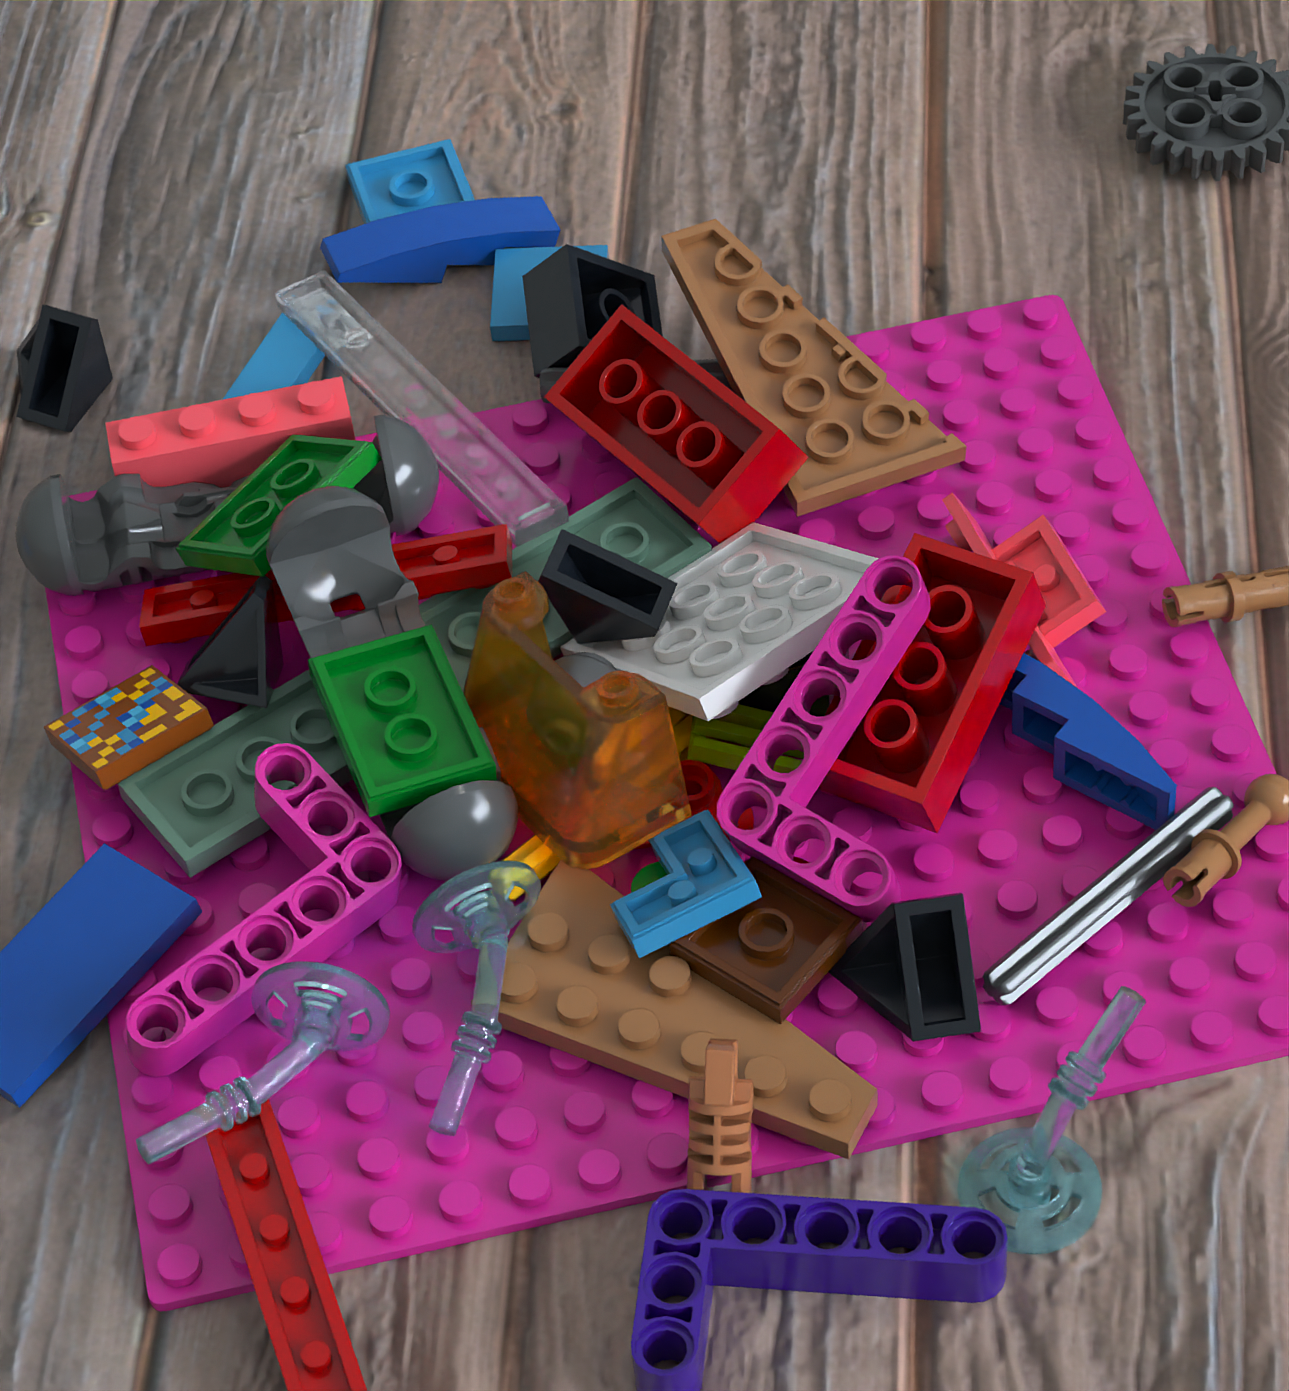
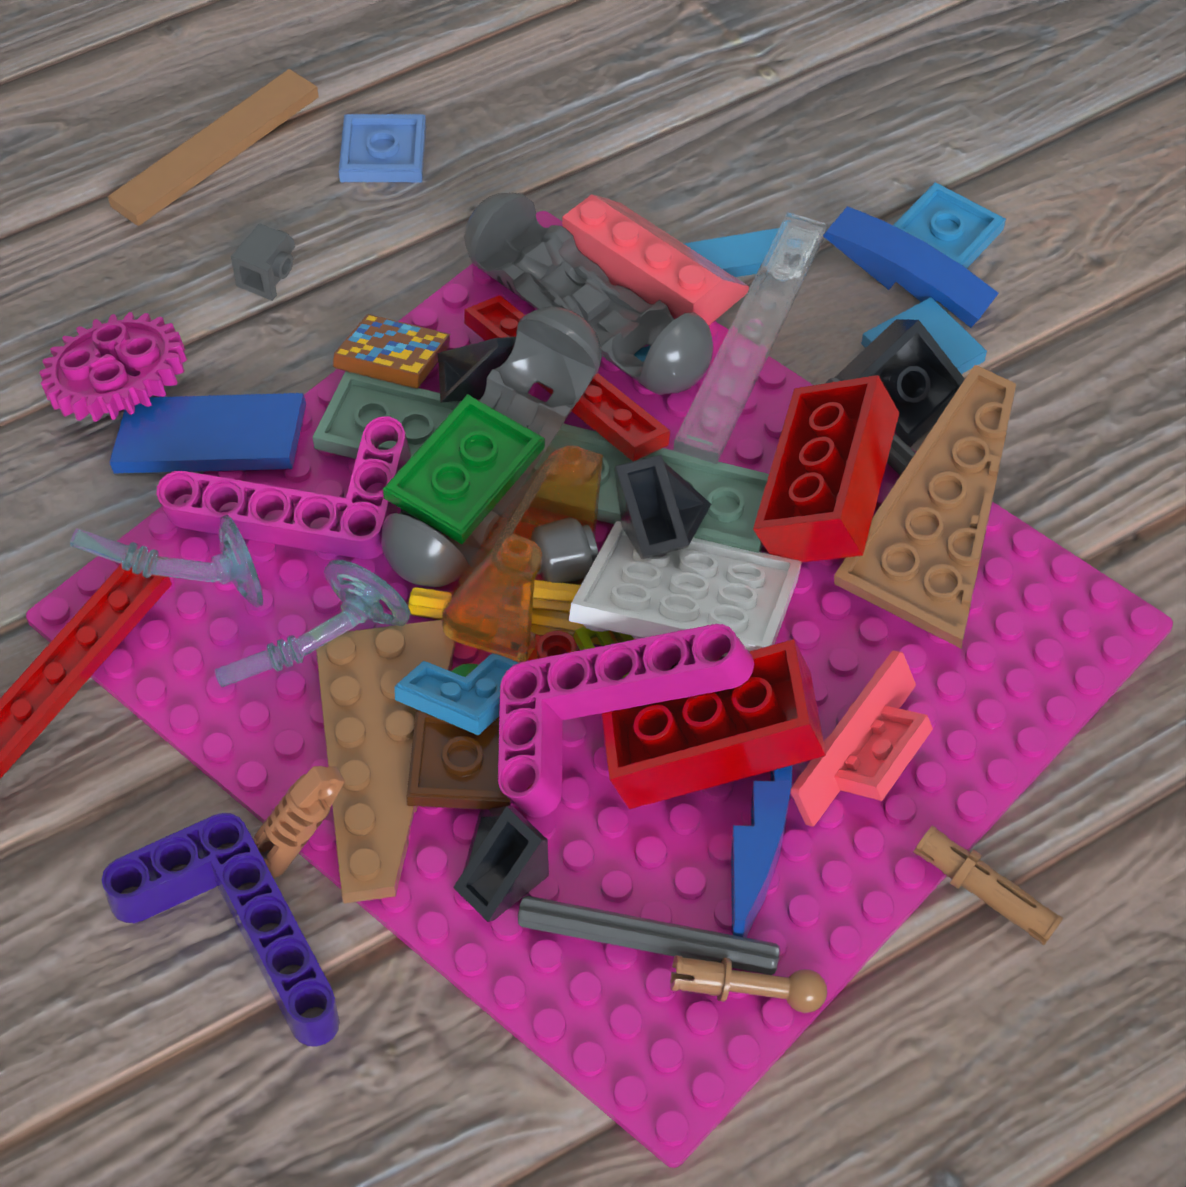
camera: 50 degrees right, 5 degrees up
black slope [16,304,113,432] -> none
green tile [176,434,382,577] -> none
clear light blue dish [958,986,1146,1254] -> none

